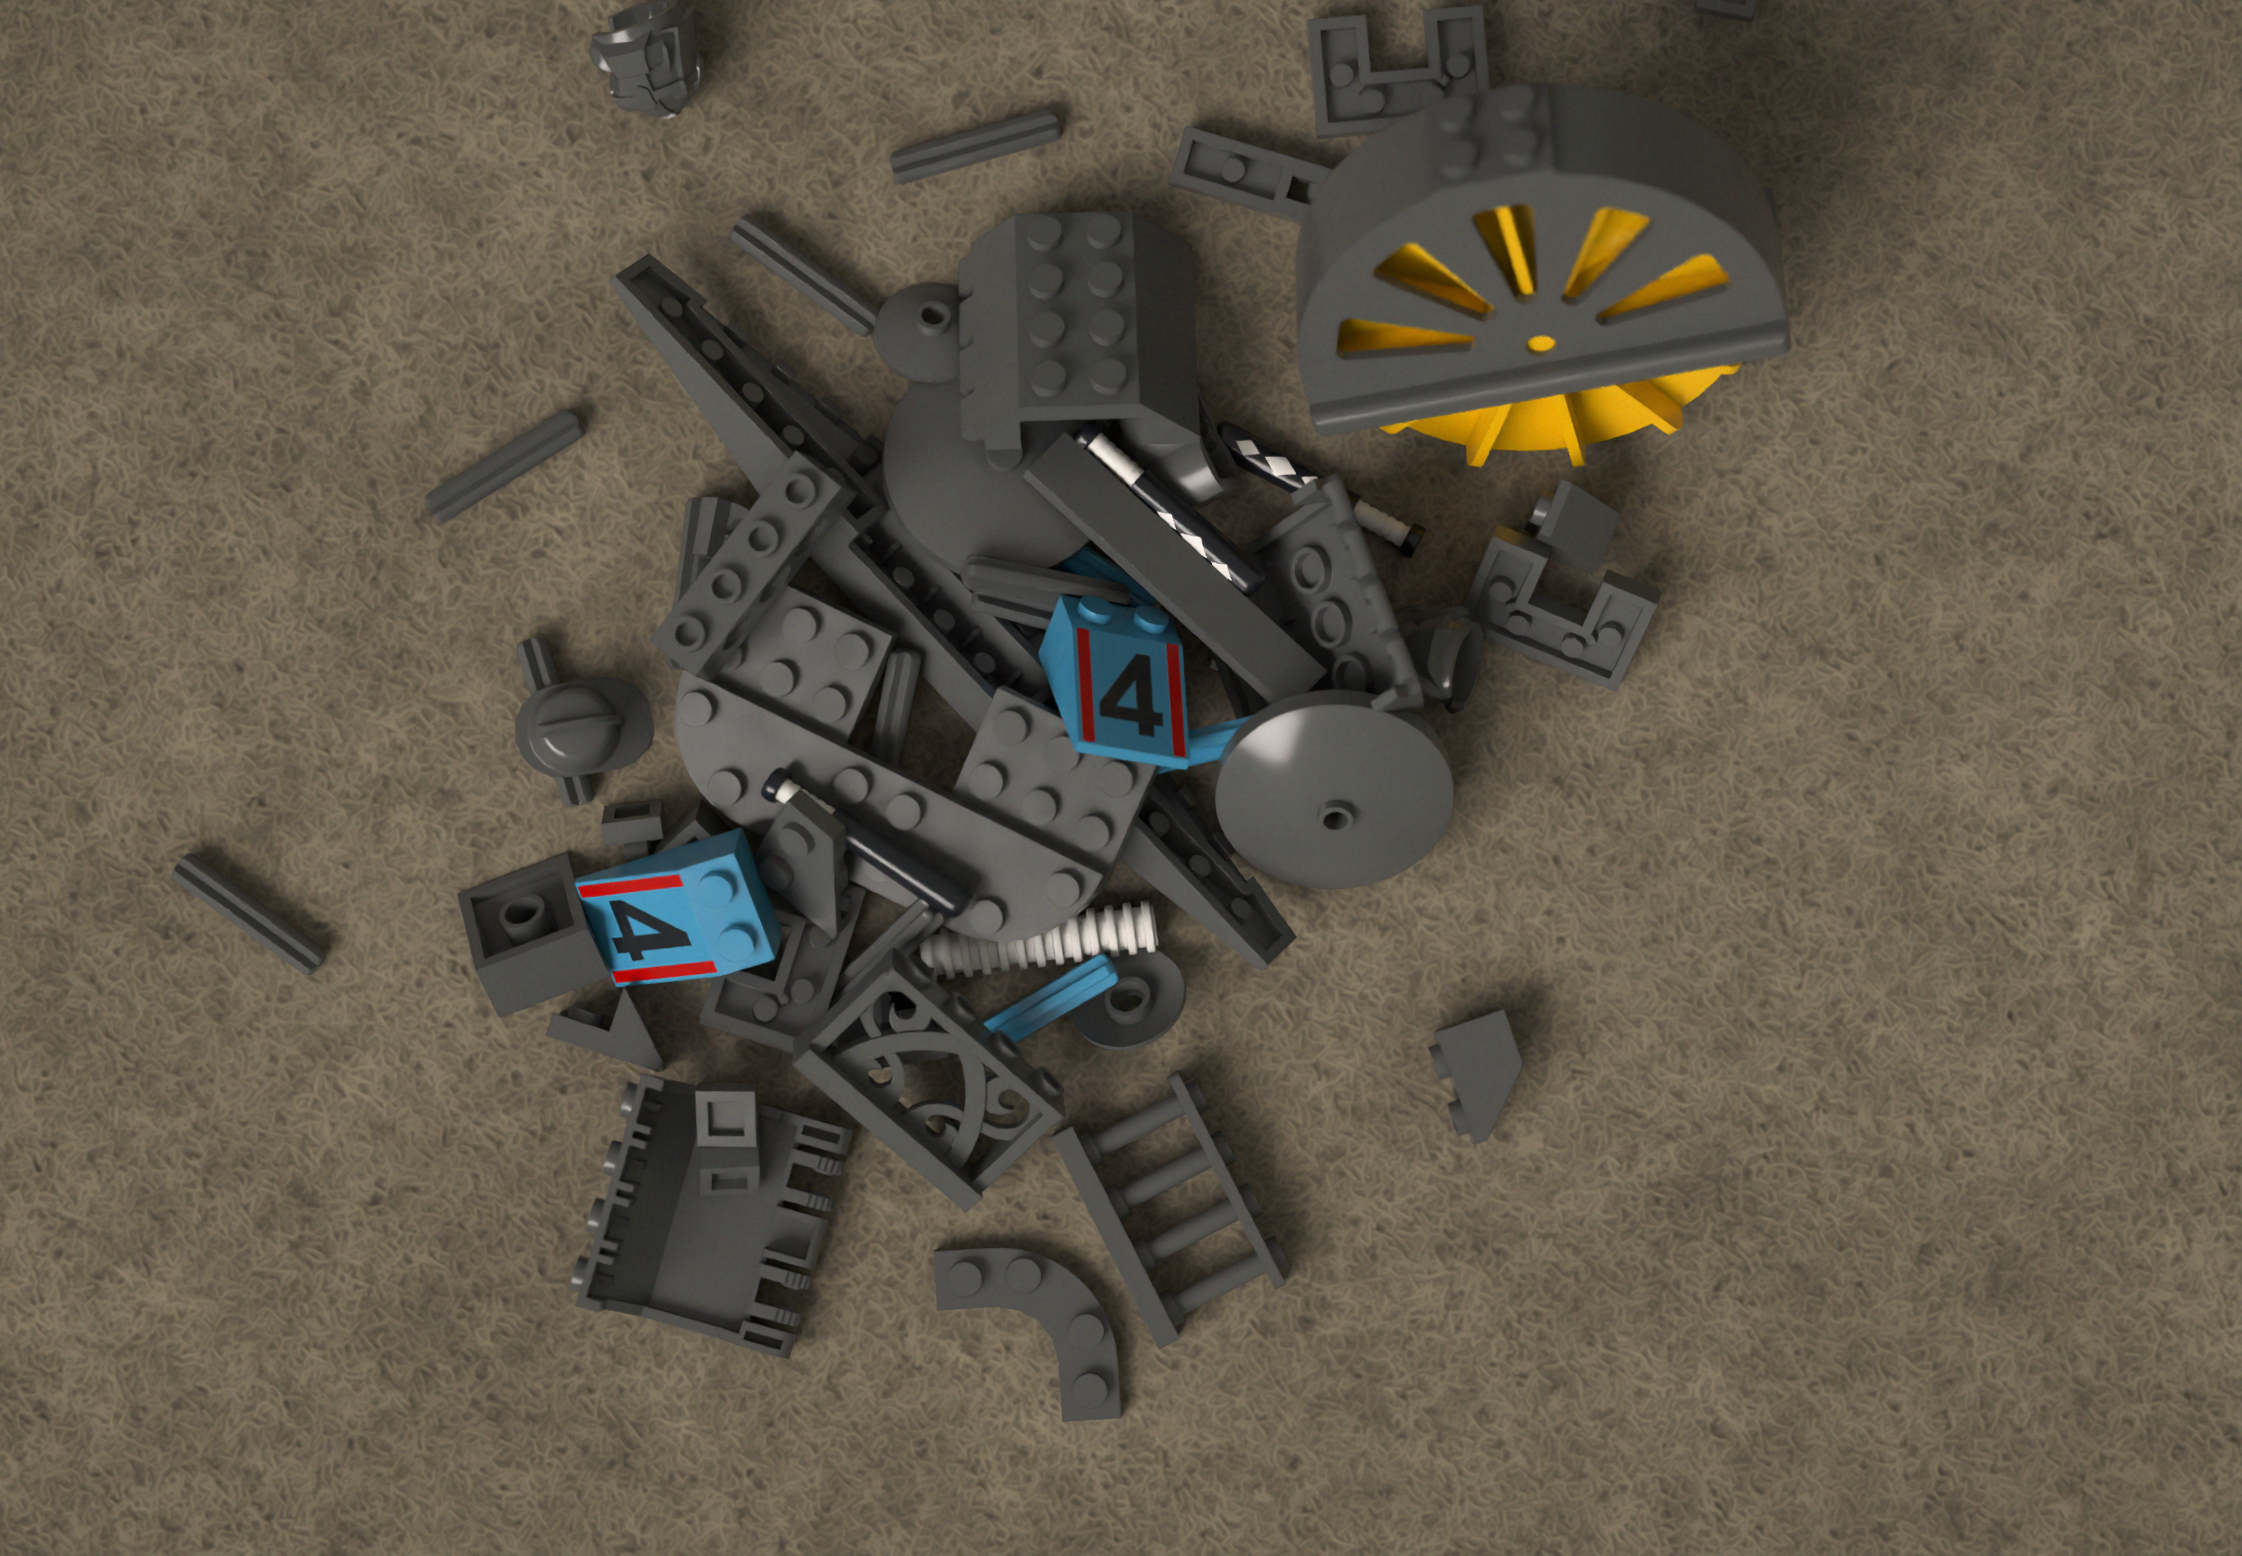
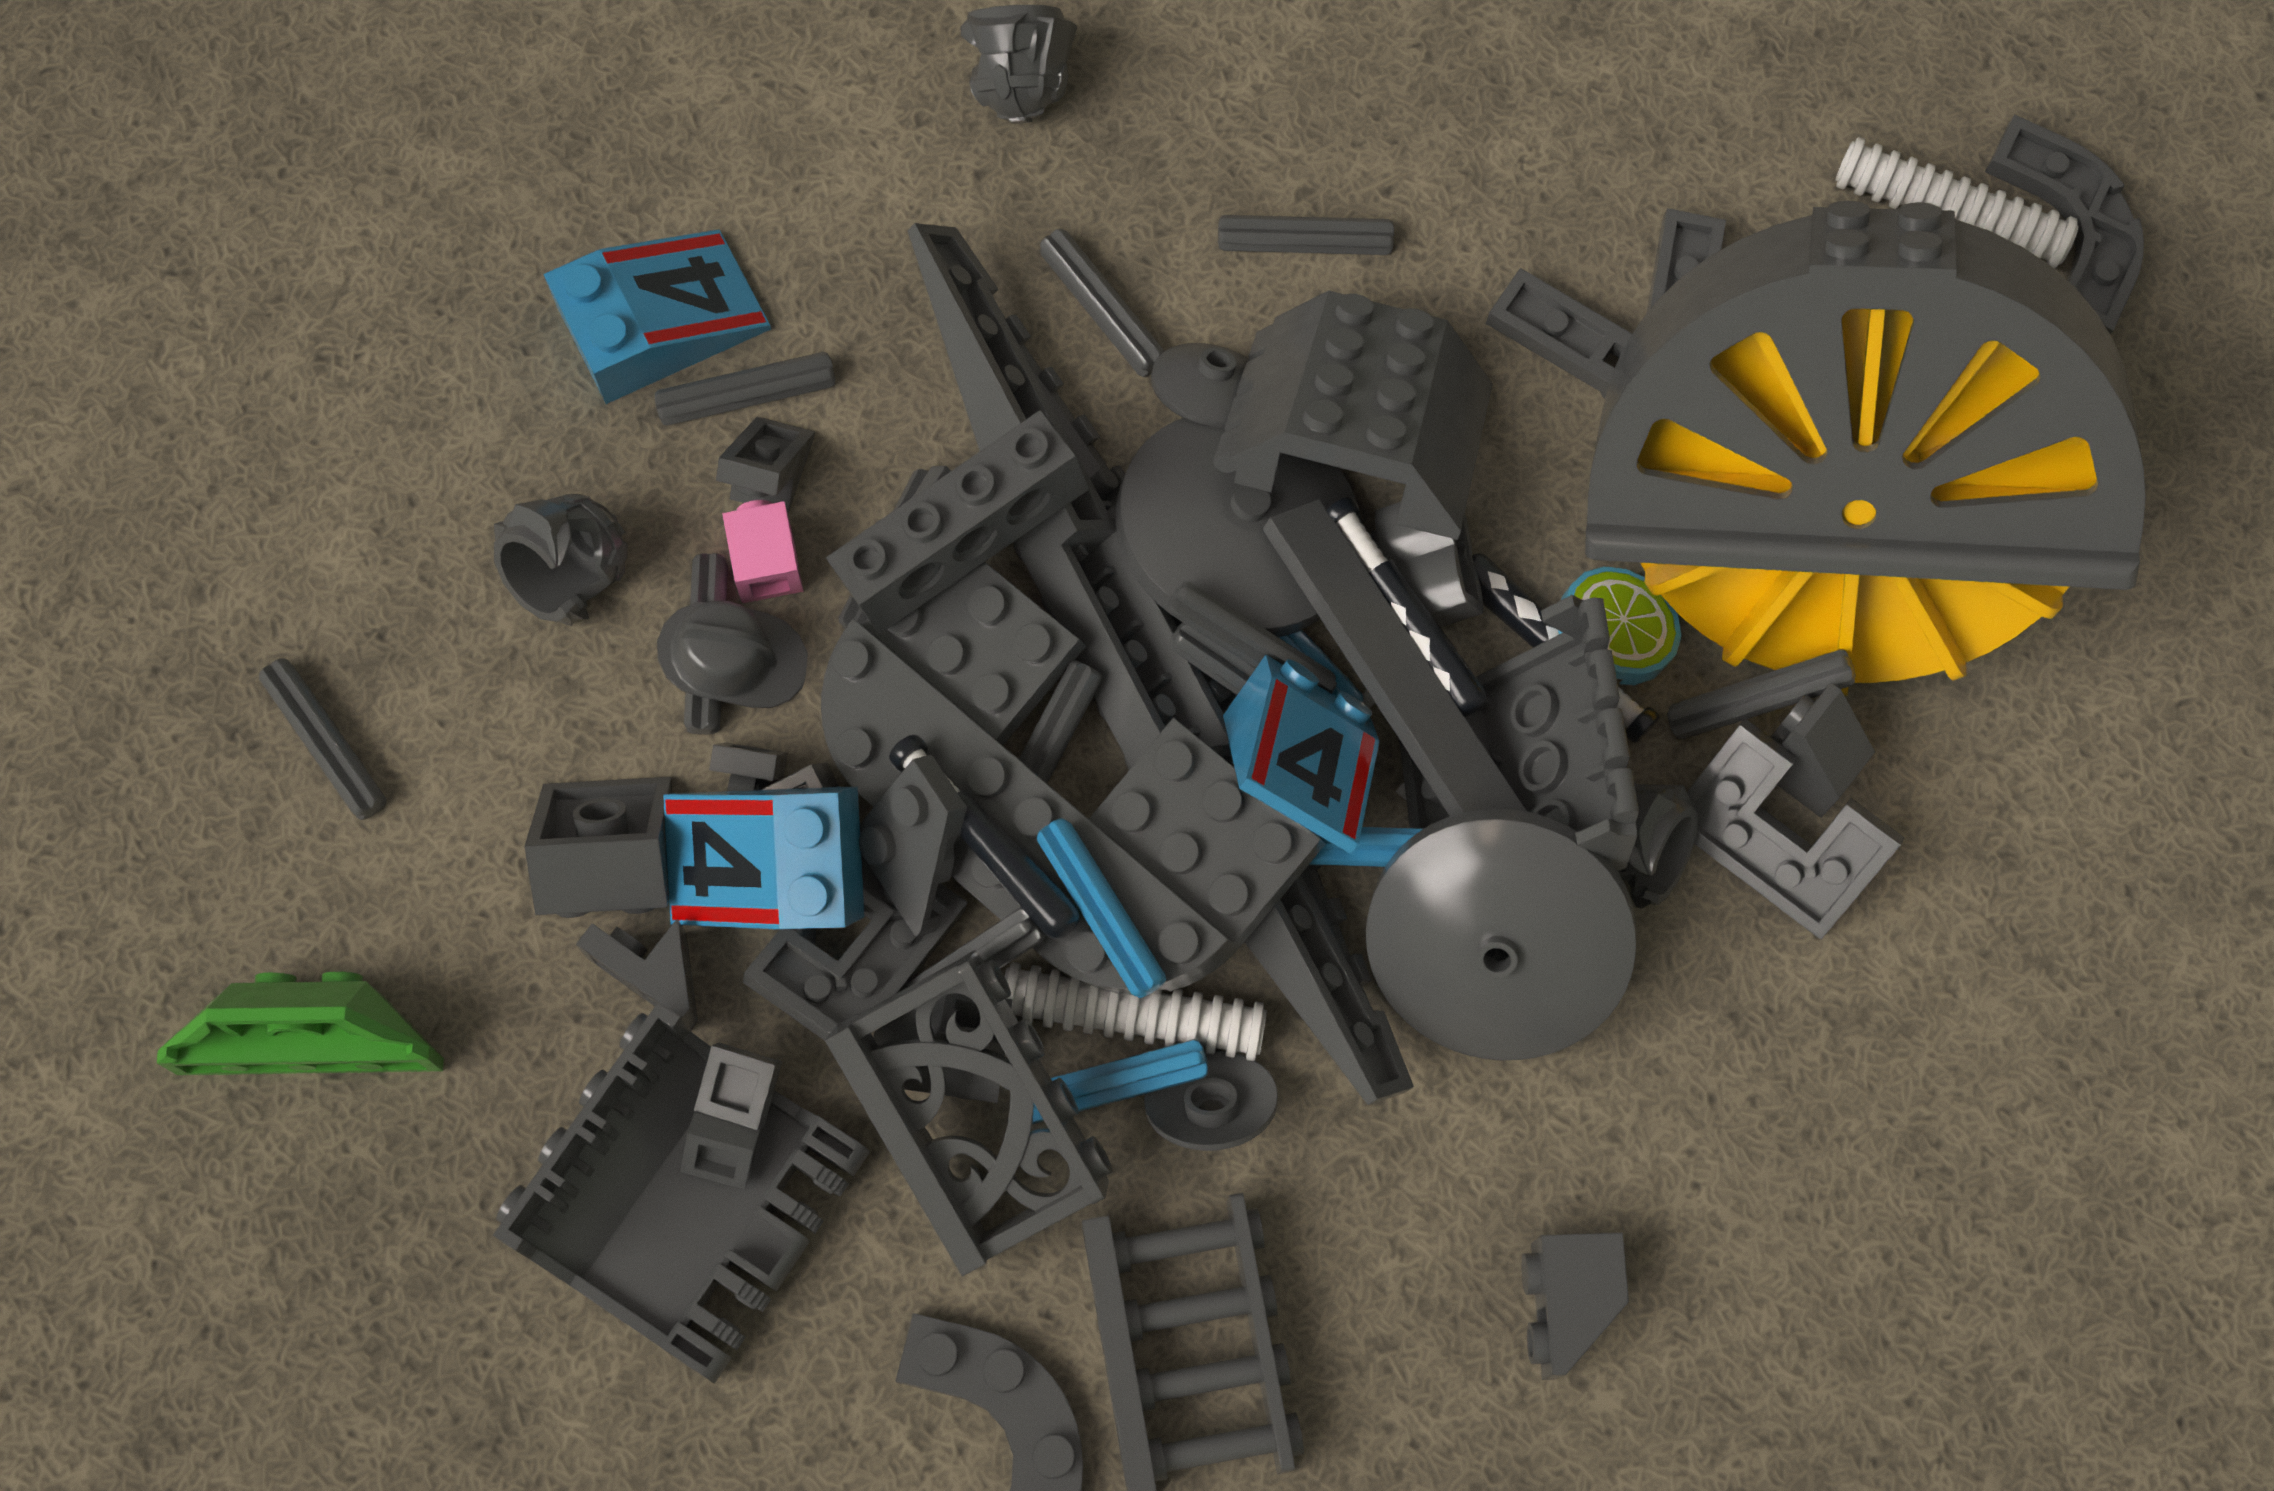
camera: 15 degrees right, 15 degrees down
none -> bright green wedge [157,972,444,1075]
none -> dark grey helmet [494,494,628,626]
none -> dark azure slope [543,229,771,404]
none -> dark grey slope [716,417,815,514]
none -> bright pink brick [722,500,804,603]
none -> dark azure axle [1037,818,1166,998]
none -> lime tile [1558,567,1681,685]
none -> dark grey axle [1667,650,1856,740]

